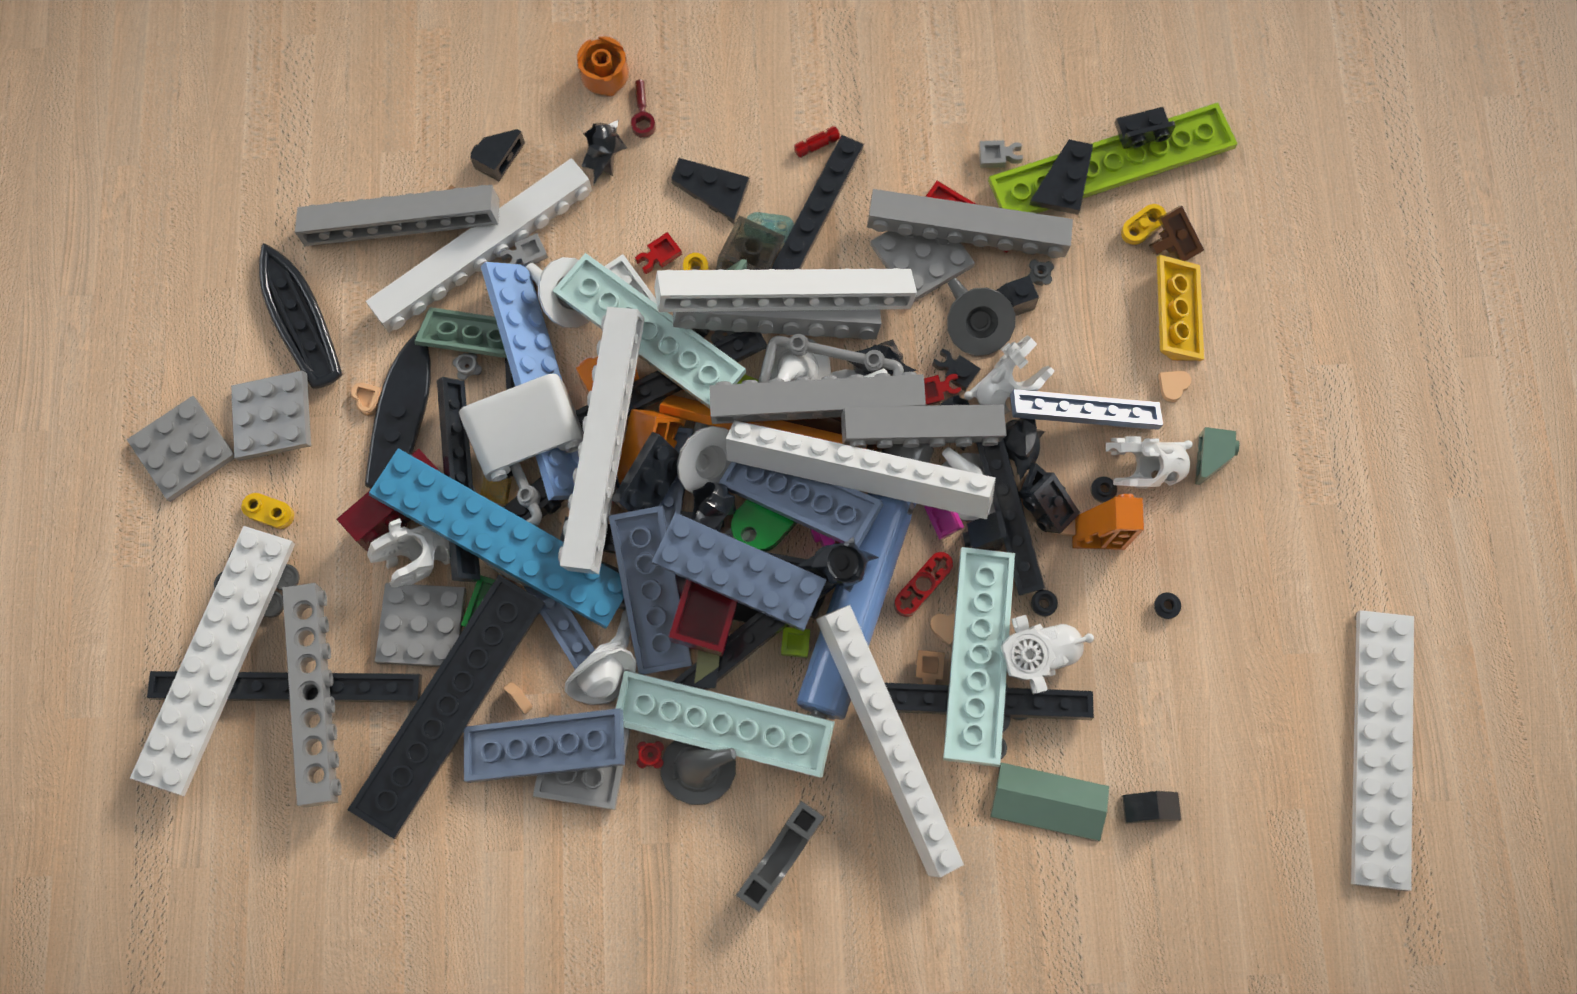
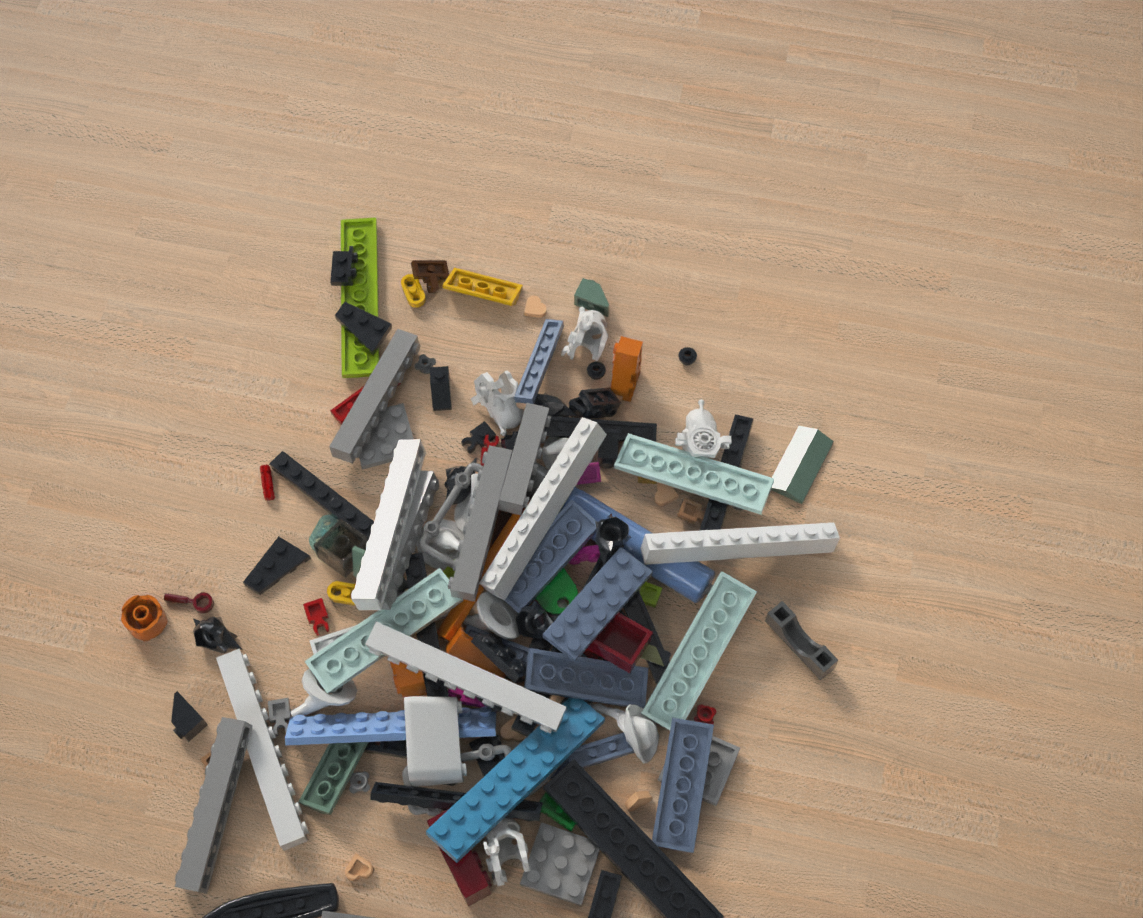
camera: 75 degrees left, 10 degrees down
black piece [365,331,431,489] -> none
clear yellow plate [480,476,512,504] -> none
dark grey piece [661,740,736,805] -> none
red beam [894,552,953,617] -> none
dark grey piece [947,278,1015,356] -> none
light grey plate [979,140,1023,168] -> none
black plate [1031,590,1058,617] -> none
black slope [1122,791,1181,823] -> none
white plate [1351,610,1414,891] -> none

